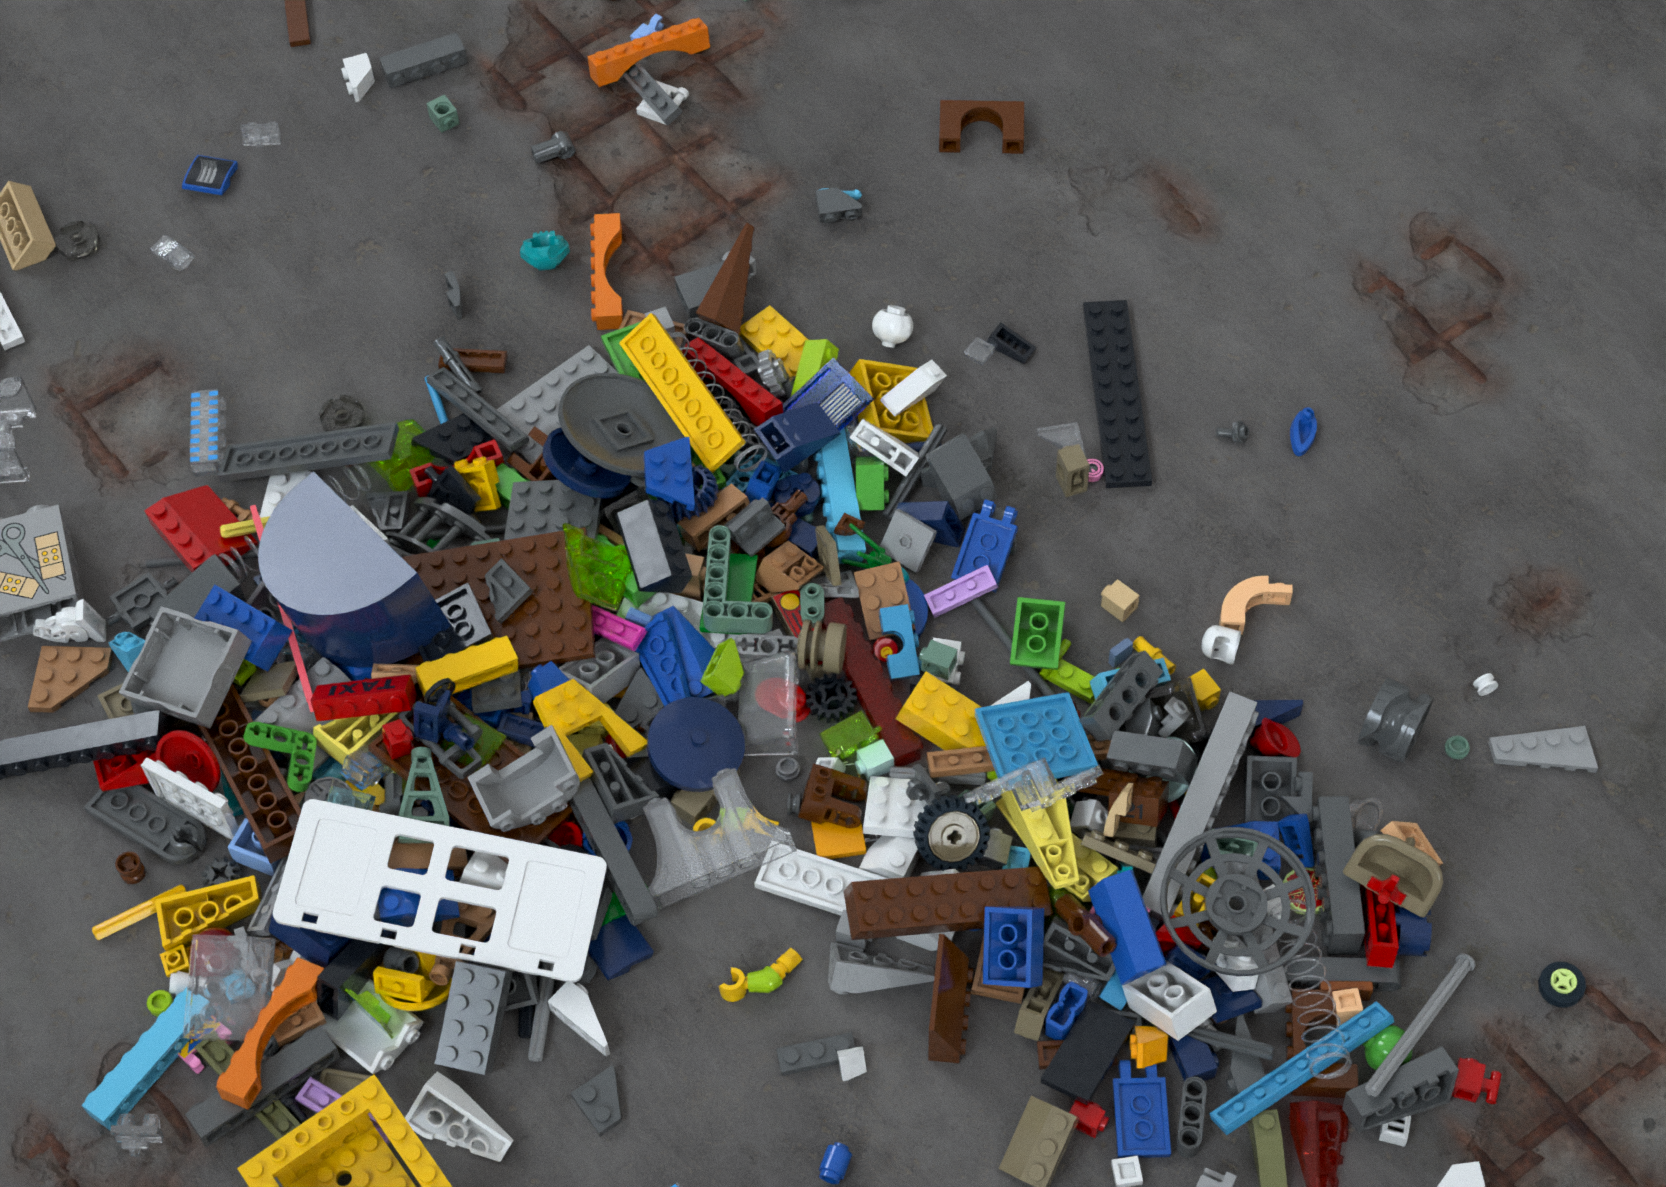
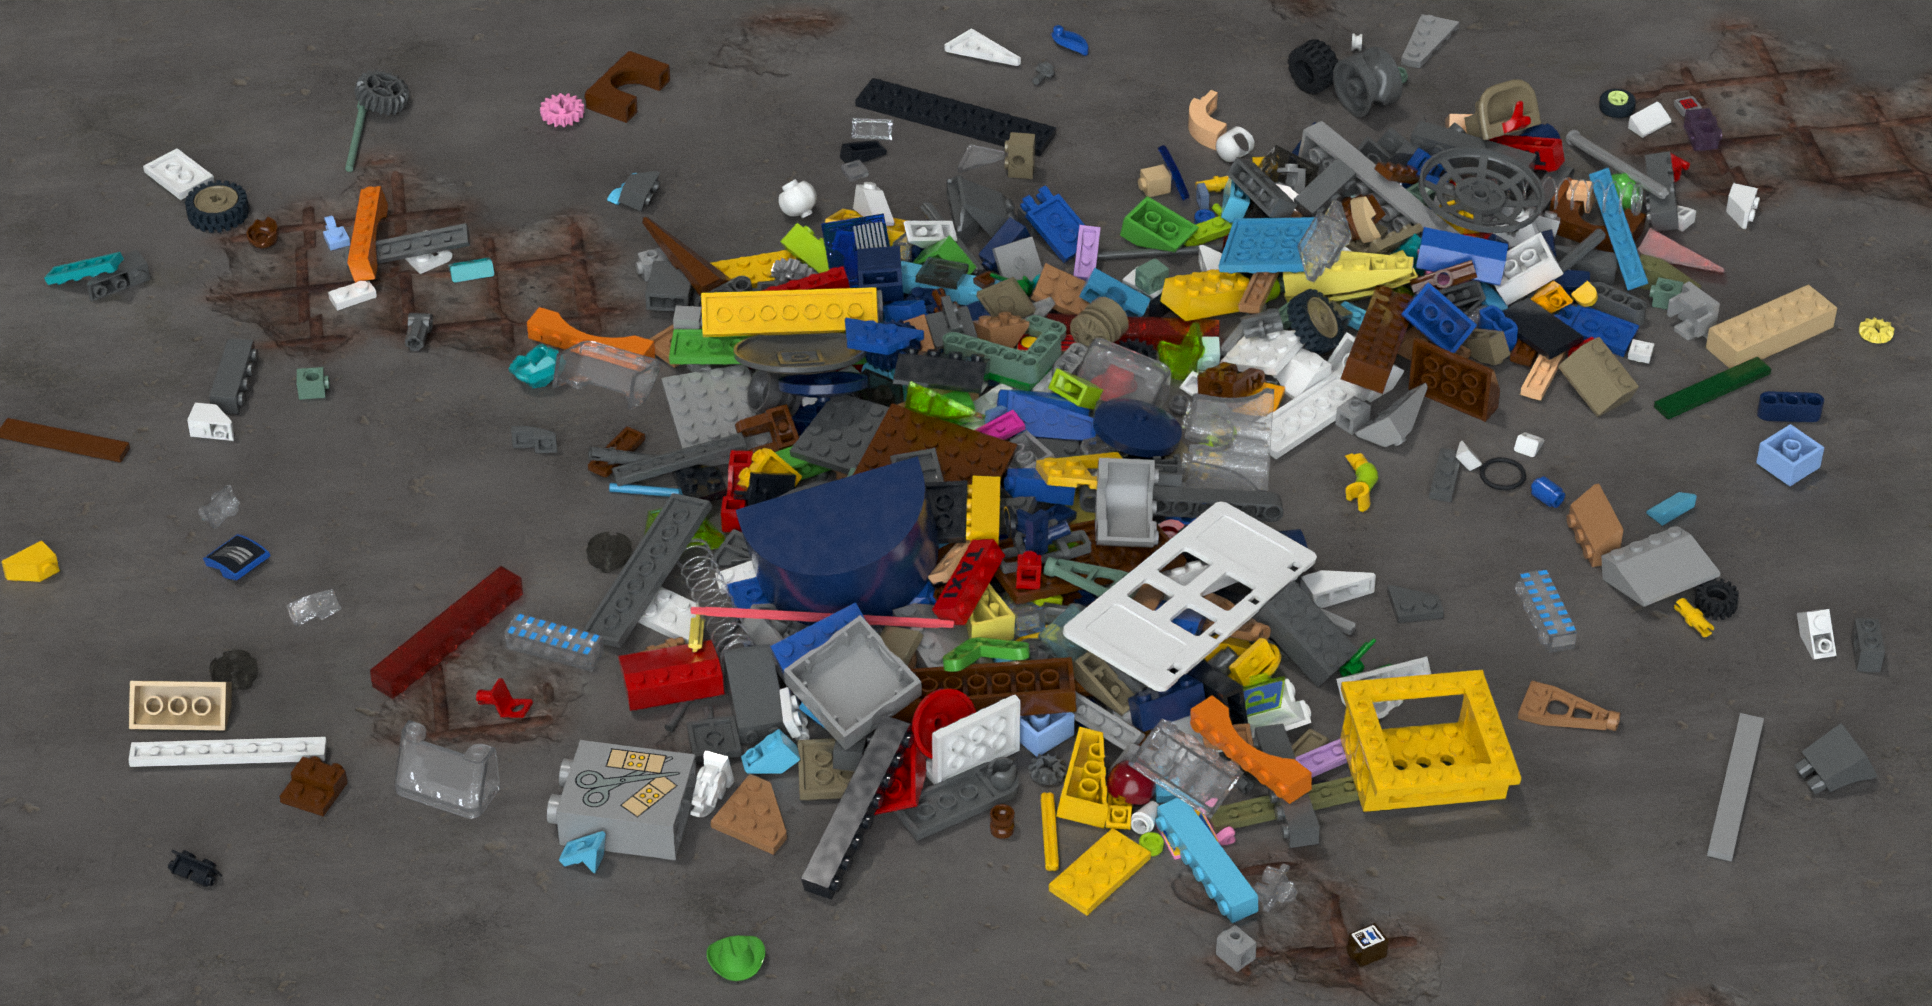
camera: 65 degrees left, 15 degrees down
none -> yellow slope [1,540,60,582]
none -> white plate [328,280,377,311]
none -> clear red brick [370,566,523,699]
none -> slope [448,257,494,282]
none -> red bracket [476,678,533,718]
none -> bright pink gear [540,93,584,127]
none -> clear windscreen [552,341,661,410]
none -> clear slope [851,118,893,140]
none -> clear smoke plate [915,257,969,290]
none -> white wing [945,28,1021,66]
none -> yellow plate [1049,828,1151,916]
none -> clear blue tile [1158,145,1190,200]
none -> blue tile [1194,209,1215,225]
none -> light grey brick [1216,925,1257,972]
none -> black tyre [1287,39,1339,95]
none -> green plant [1339,638,1392,677]
none -> reddish brown plate [1374,162,1420,184]
none -> black piece [1480,457,1526,490]
none -> white slope [1514,432,1545,457]
none -> light nougat plate [1520,350,1568,401]
none -> yellow tile [1571,281,1598,307]
none -> white slope [1628,102,1672,138]
none -> sand green brick [1649,277,1684,310]
none -> tile [1674,96,1702,117]
none -> clear purple brick [1683,108,1722,151]

